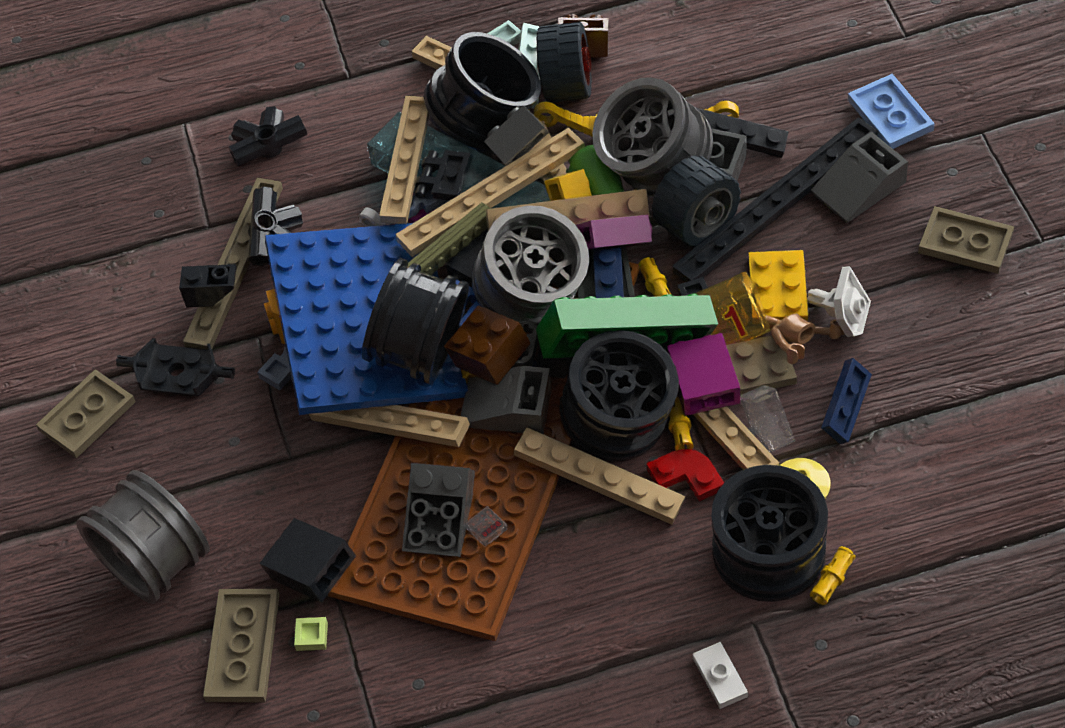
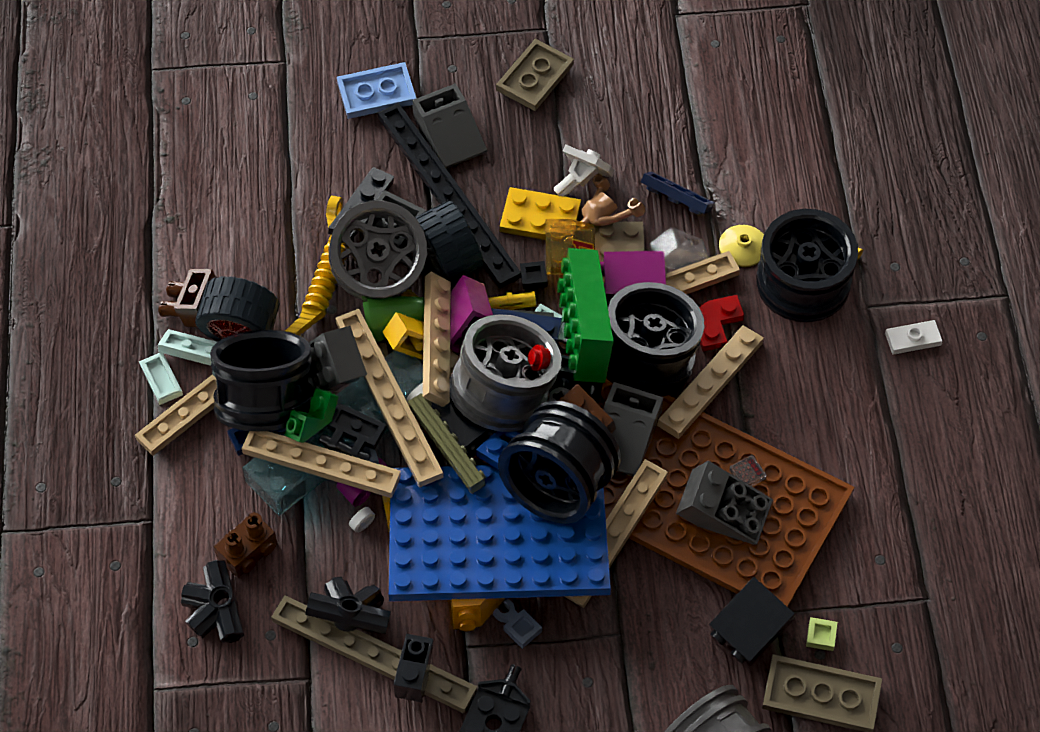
camera: 85 degrees left, 5 degrees up
none -> reddish brown brick [213,512,278,578]
none -> green slope [284,388,339,443]
none -> red plate [528,344,551,371]

